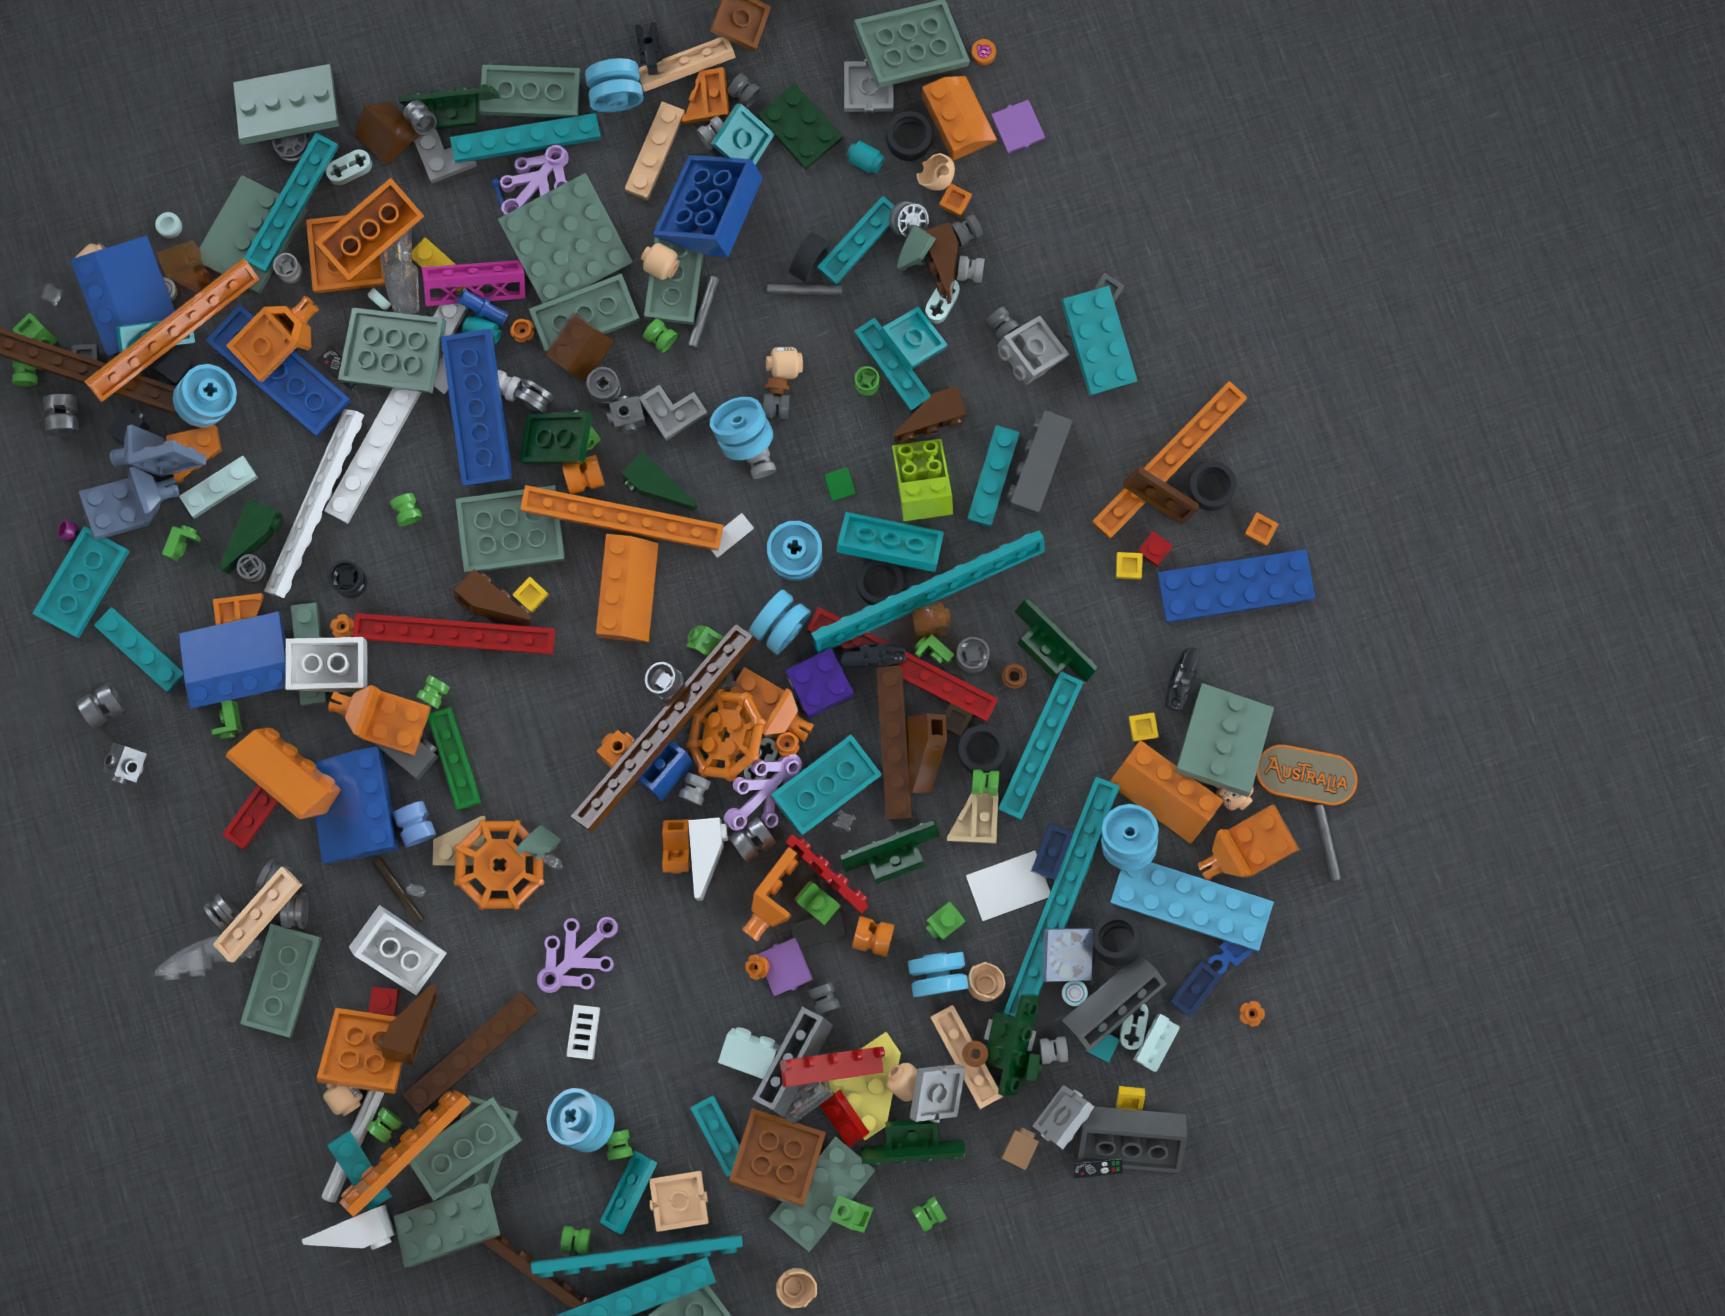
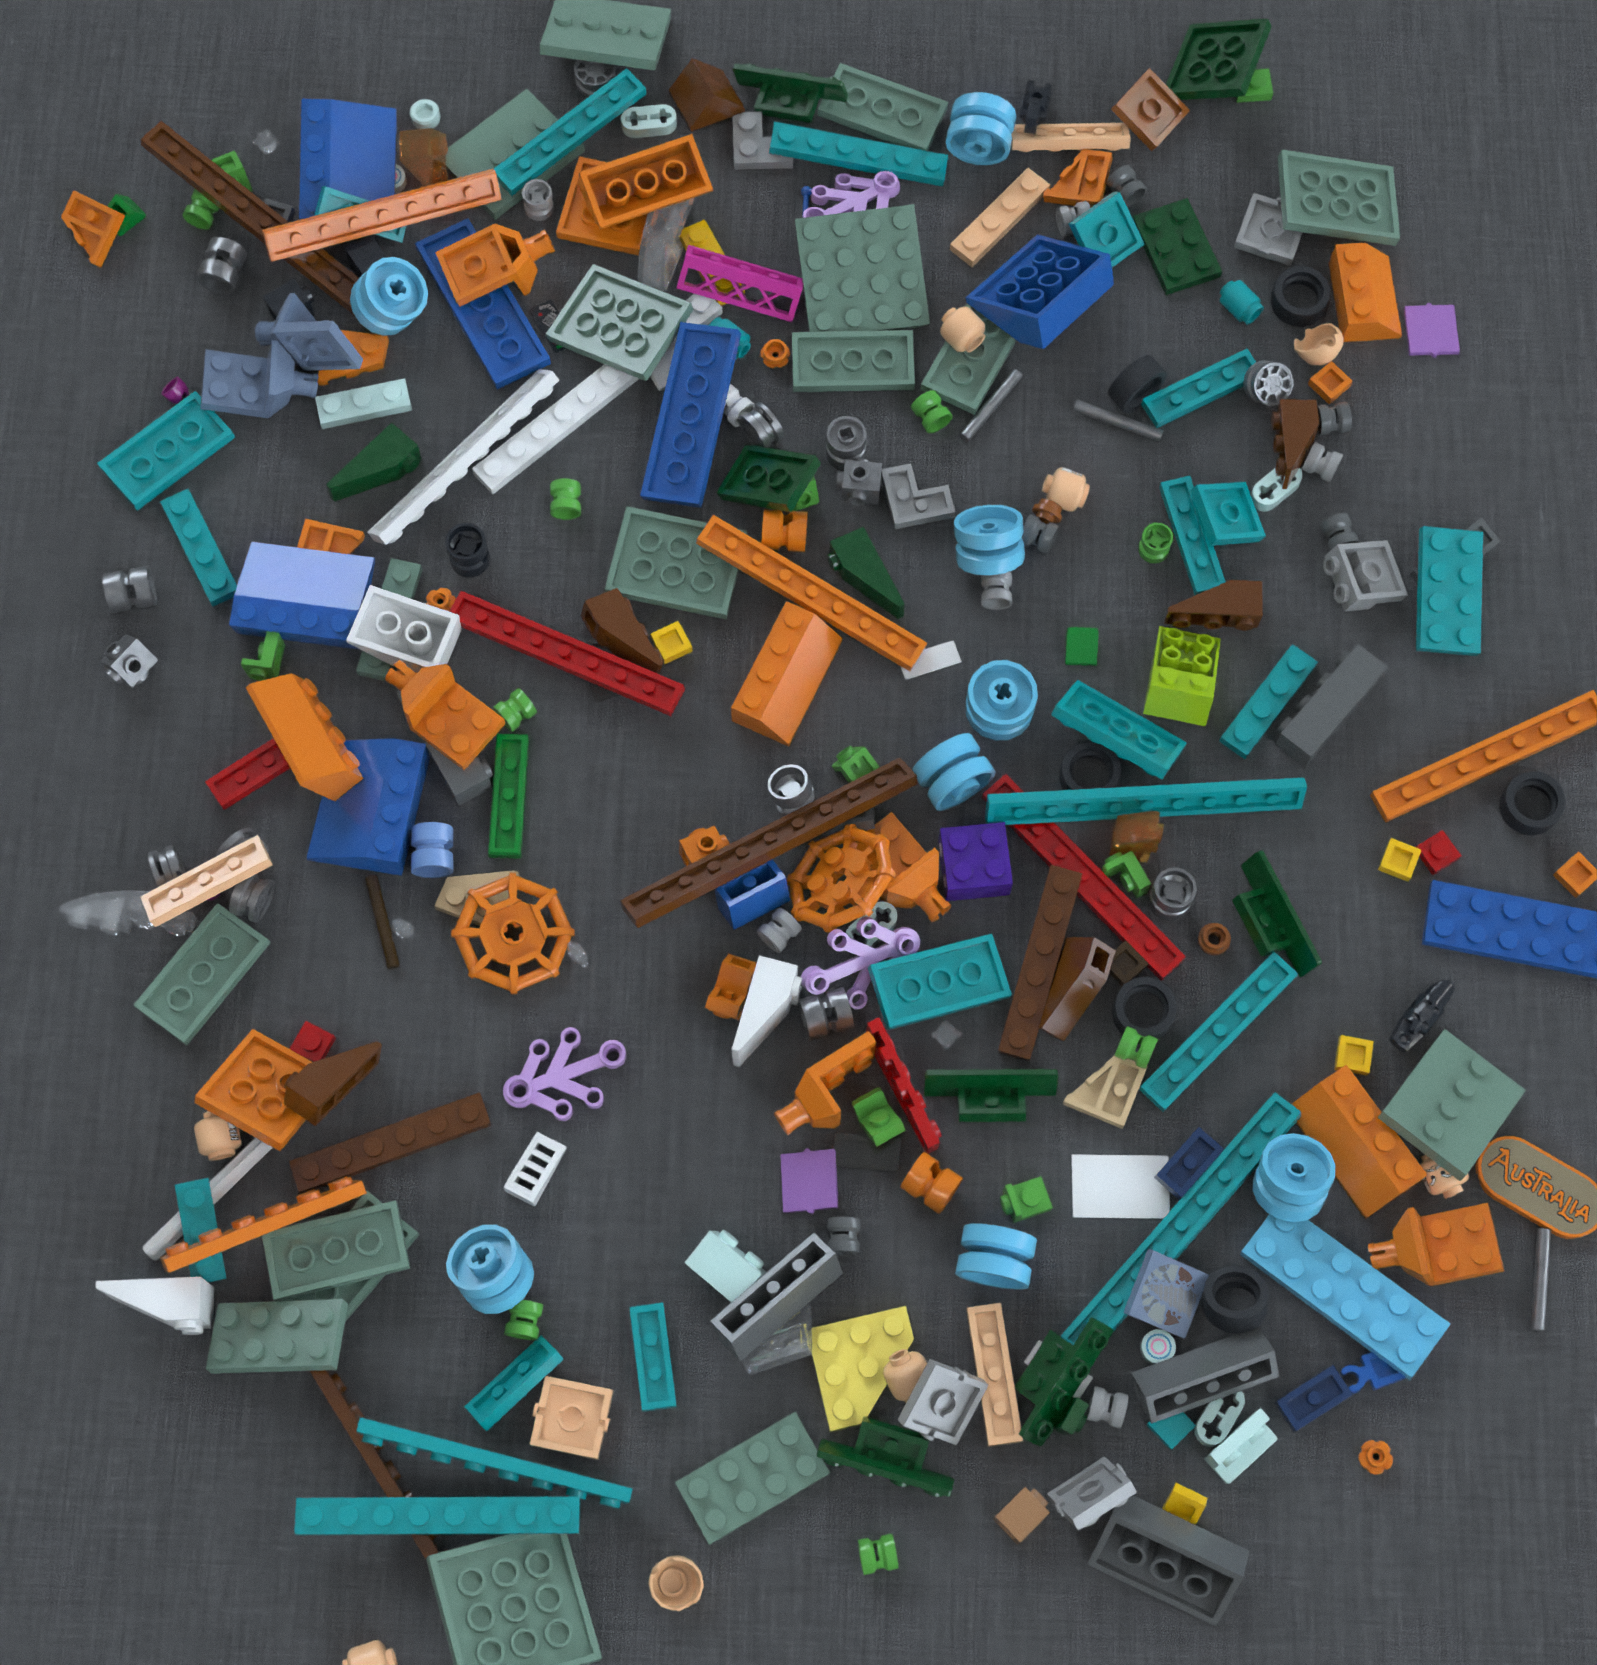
camera: 20 degrees right, 10 degrees down
bright green bracket [162,525,202,562] -> none
flat silver wheel [237,554,267,583] -> none
white slope [349,905,447,995] -> none
bright green wheel [366,1107,403,1144] -> none
light aqua tile [368,288,392,311] -> none
flat silver wheel [403,100,437,135] -> none
blue pin [457,289,508,326] -> none
sand green slope [516,825,562,860] -> none
reddish brown slope [545,312,615,382] -> none
bright green wheel [560,1226,591,1255] -> none
dark orange plate [728,1108,826,1208] -> none
orange plate [745,954,770,980] -> none
orange plate [774,732,799,757] -> none
red hinge [780,1046,885,1087] -> none
red plate [819,1090,870,1147] -> none
bright green bracket [830,1196,873,1233] -> none
black hinge [840,643,906,668] -> none
sand green slope [897,225,936,271] -> none
dark orange plate [962,1041,988,1067] -> none
light nougat hair [967,962,1006,1002] -> none
orange tile [971,39,996,65] -> none
black sticker [1073,1159,1123,1179] -> none
reddish brown plate [1123,466,1199,524] -> none

